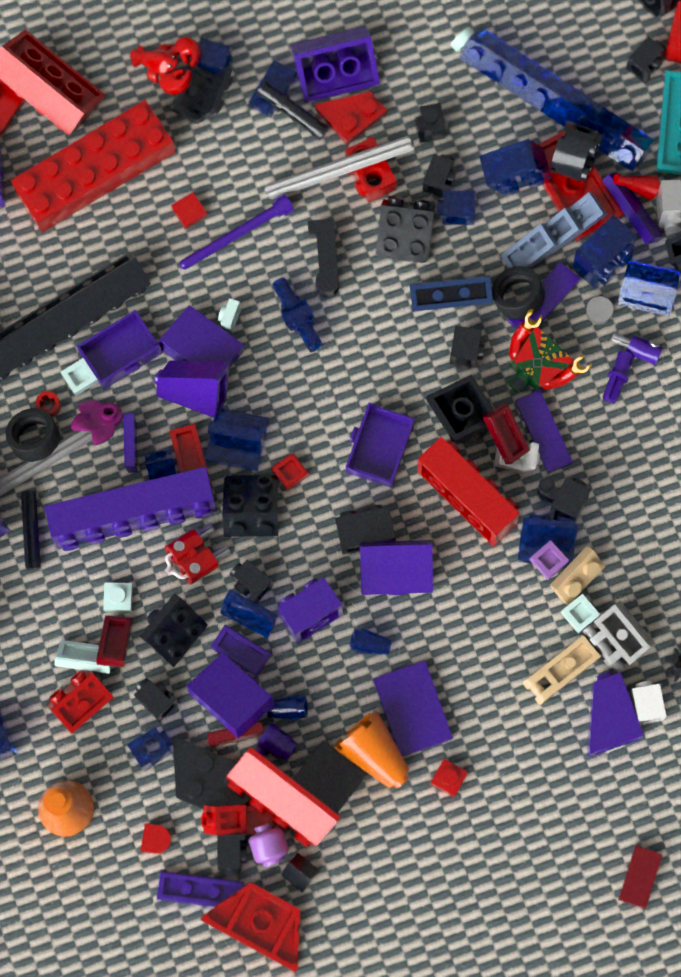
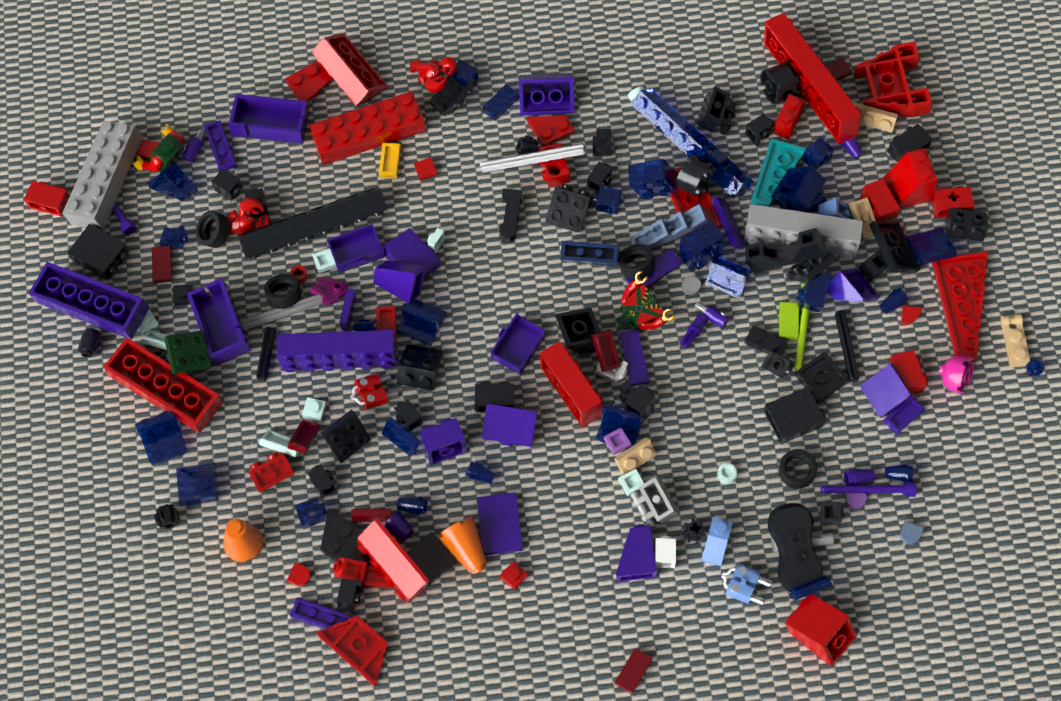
camera: 10 degrees right, 10 degrees down
dark purple piece [180,193,294,269] -> none
dark purple container [186,652,275,739] -> none
dark purple tile [210,625,272,678] -> none
medium lavender head [249,823,289,867] -> none
black pin [256,80,329,141] -> none
red tile [271,453,309,491] -> none
clear blue pin [272,277,323,352] -> none
black slope [281,853,320,893] -> none
black brick [449,326,485,370] -> none
tan plate [523,635,601,705] -> none
red cone [613,174,660,201] -> none
none -> yellow tile [379,143,401,179]
none -> black gear [516,135,539,155]
none -> black brick [696,86,736,135]

